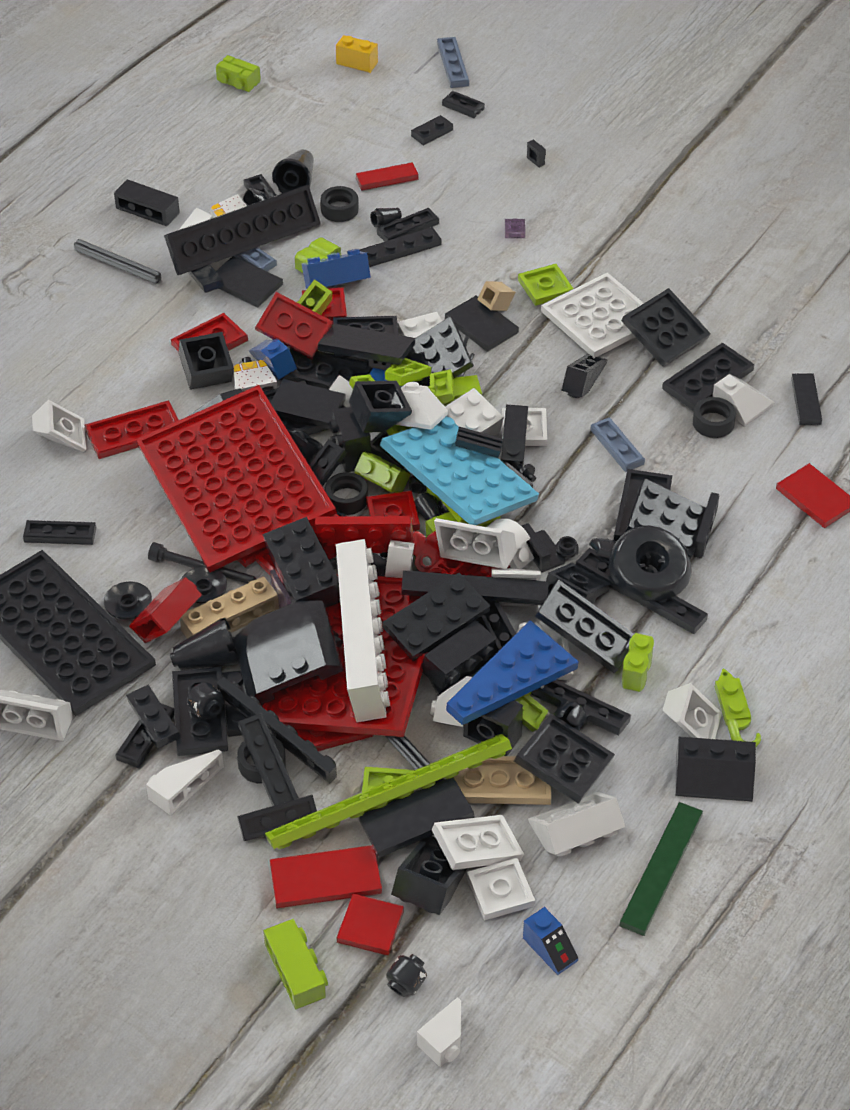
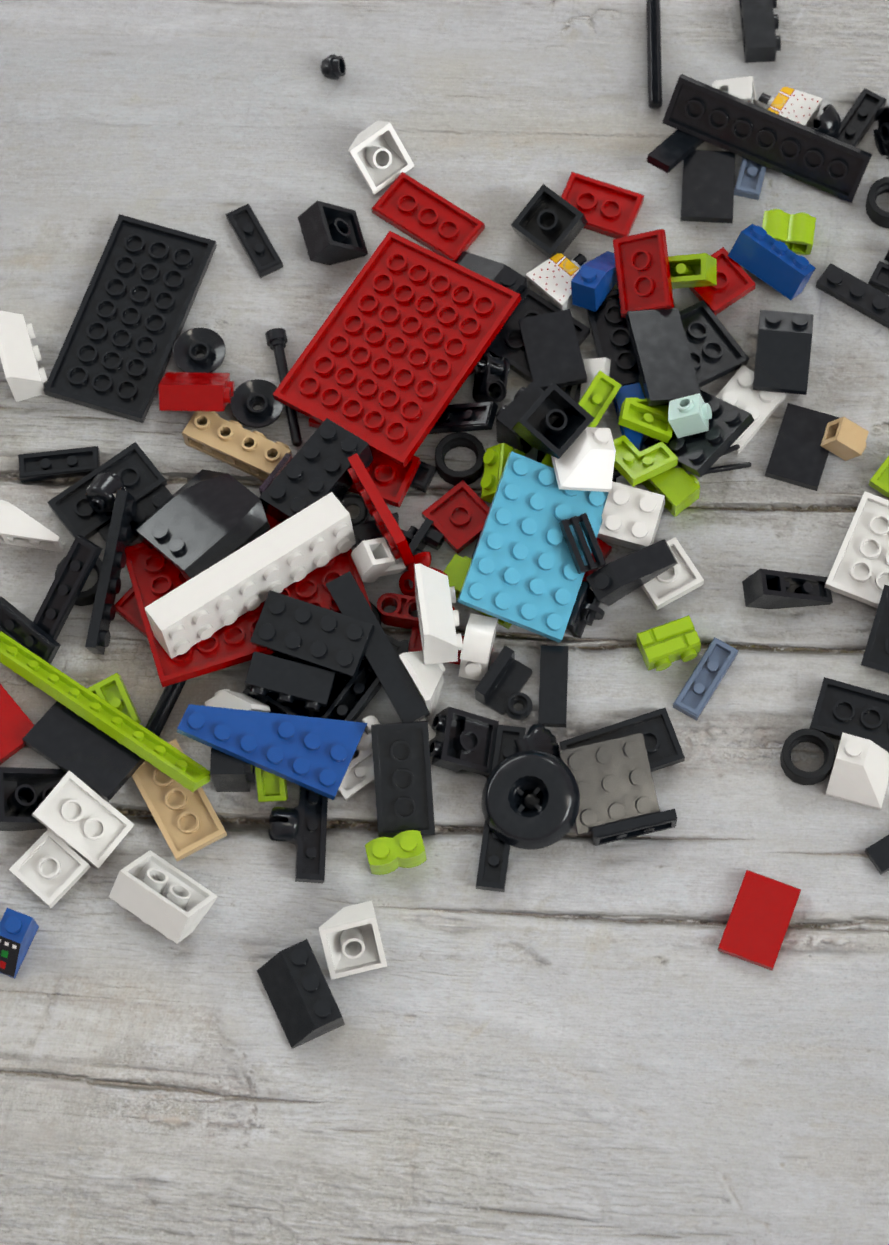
camera: 65 degrees right, 20 degrees up
black plate [126,684,181,749] -> none
black cone [170,617,239,670] -> none
black plate [514,713,615,804] -> none
dark green tile [619,802,703,936] -> none
lime plate [714,668,761,747] -> none
none -> black slope [298,201,368,265]
none -> black tile [538,645,569,728]
none -> lime brick [636,615,701,671]
none -> light aqua brick [668,393,712,438]
none -> black slope [753,310,814,395]

